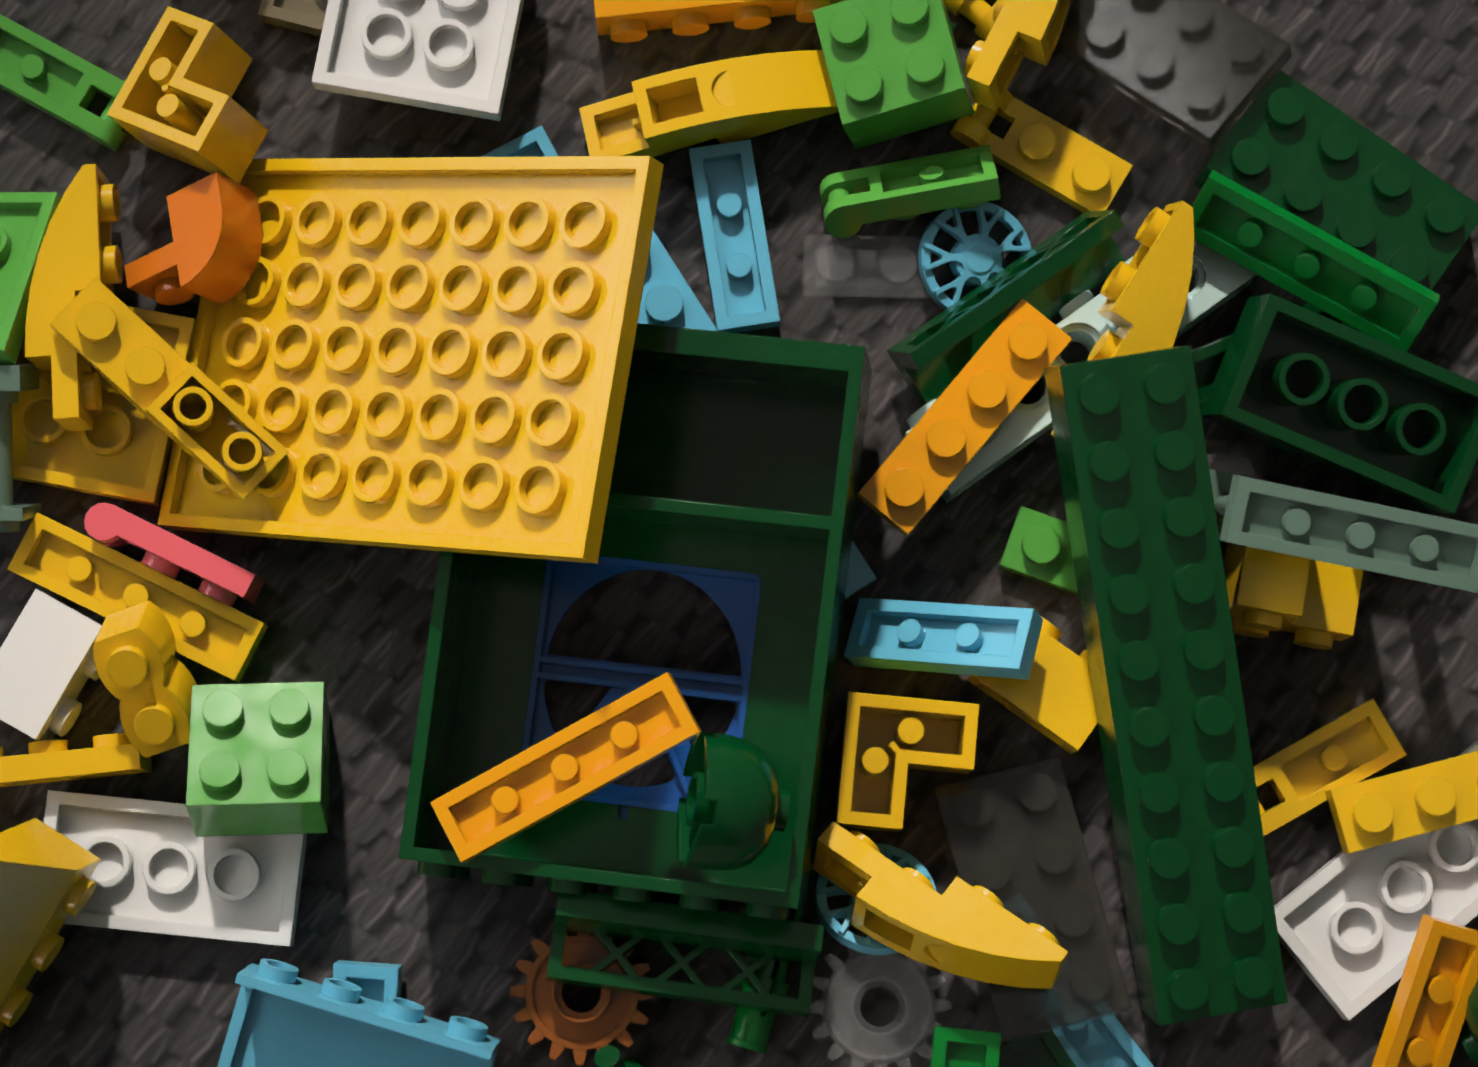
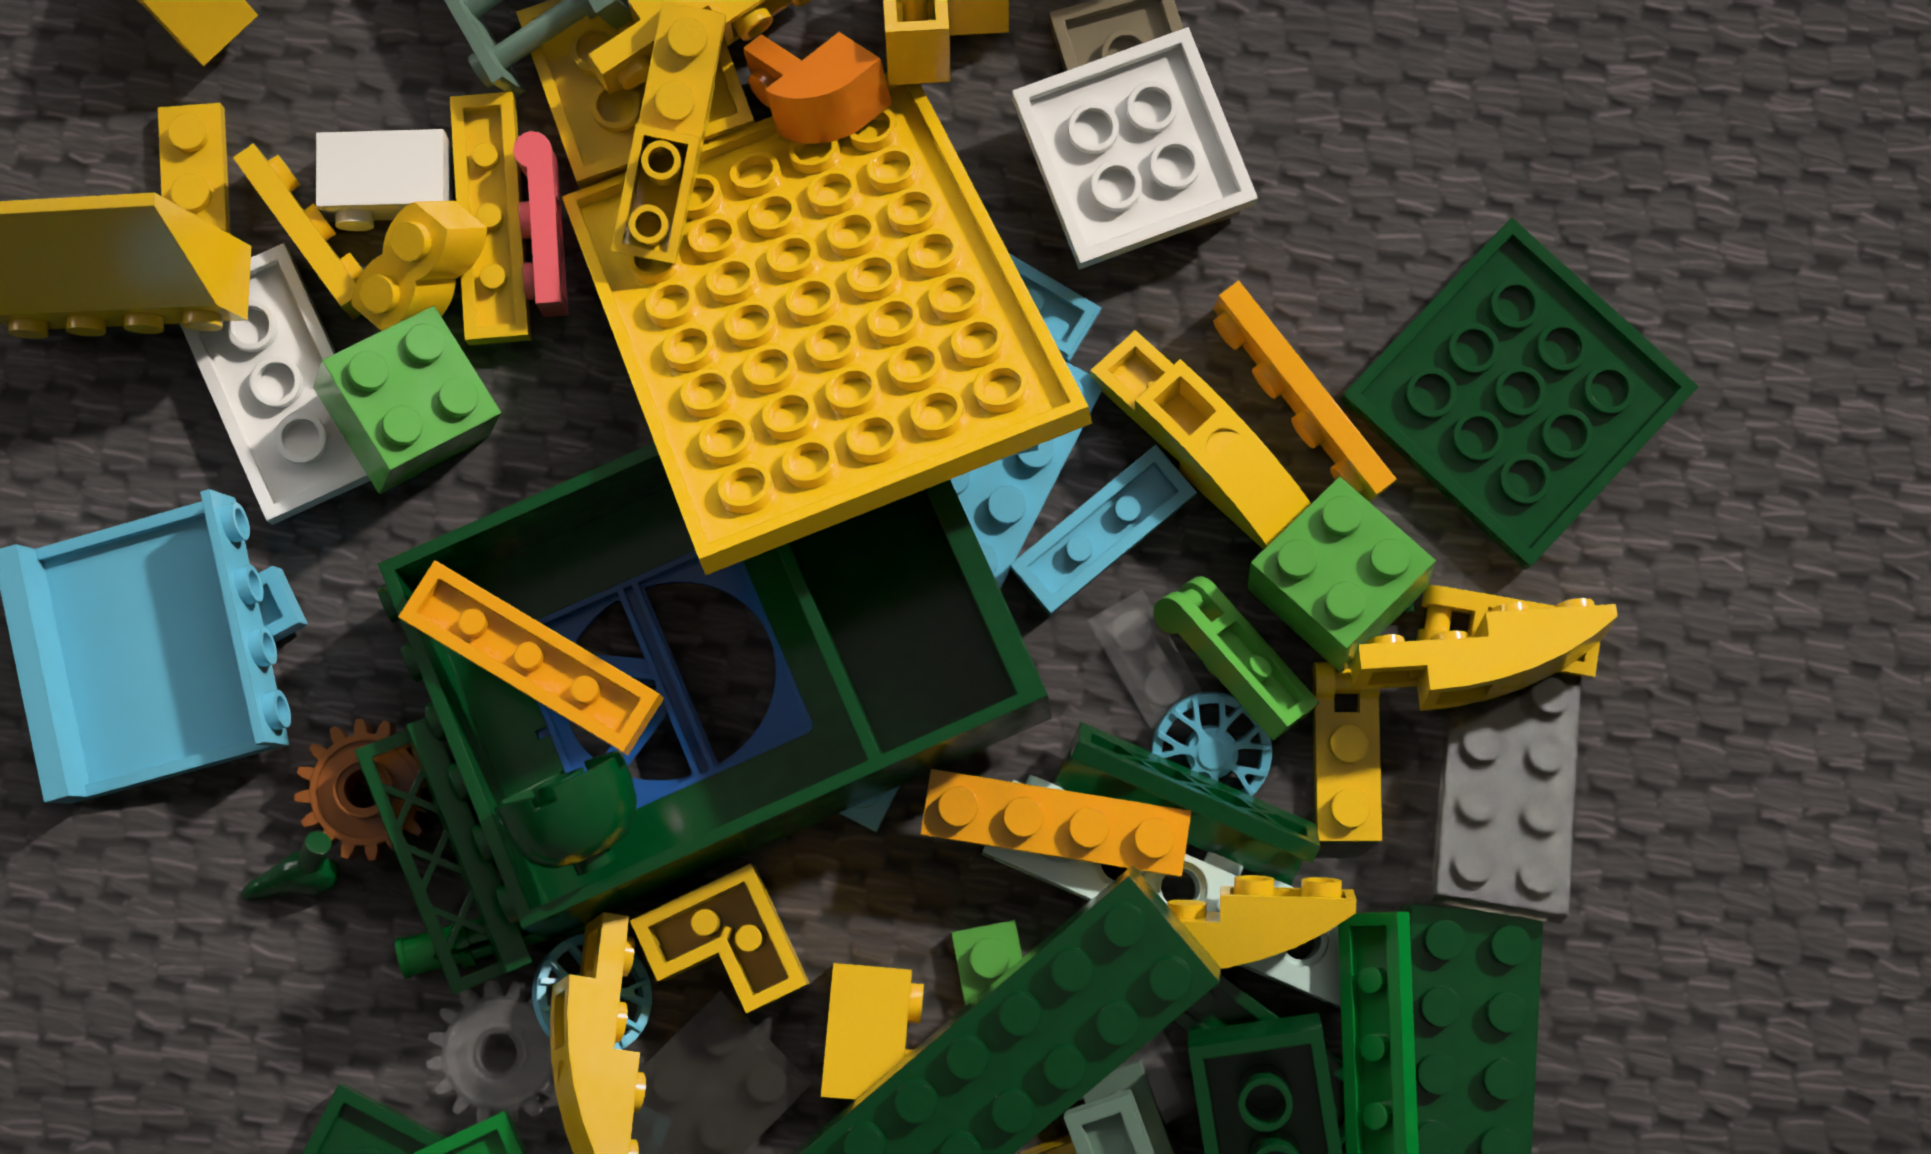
camera: 55 degrees right, 0 degrees up
medium azure plate [844,598,1043,680] -> none

